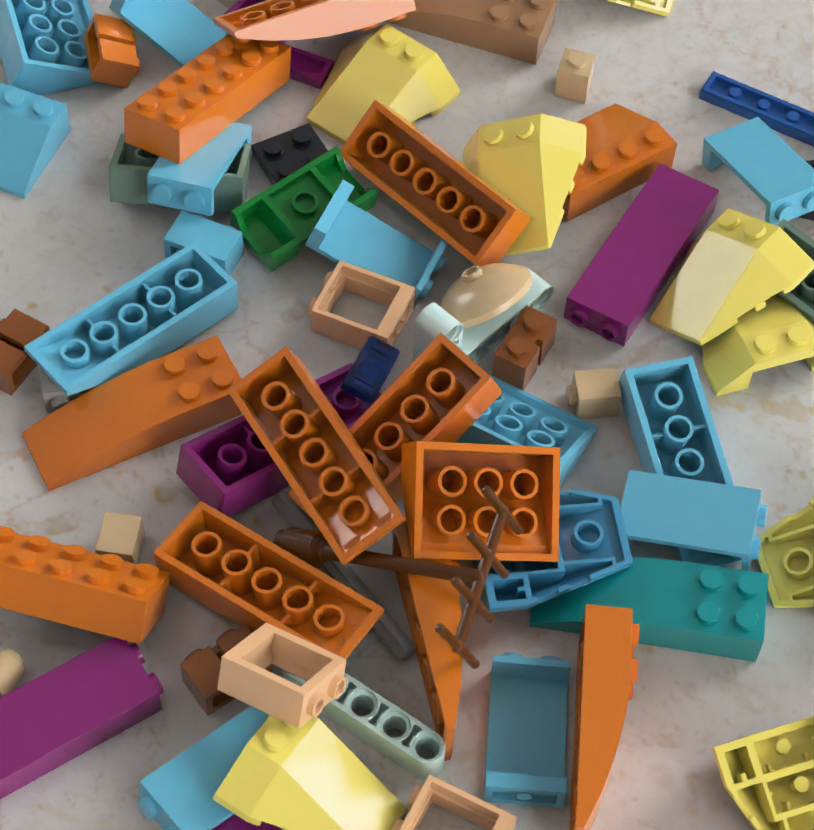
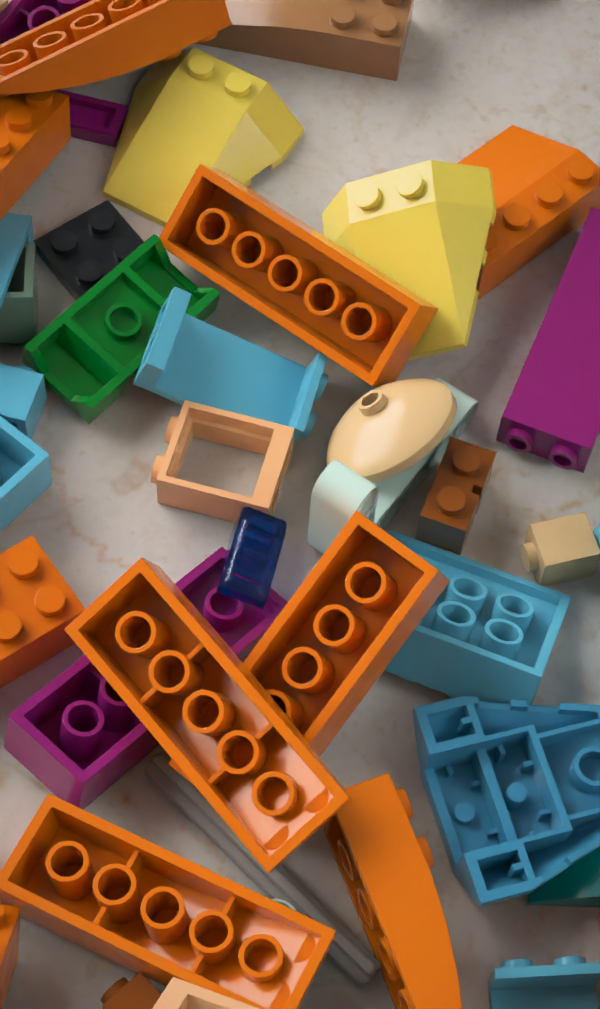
camera: 10 degrees left, 5 degrees up
reddish brown piece [273,486,523,669] -> none
orange slope [401,441,560,562] -> none
tan brick [554,48,596,103] -> none

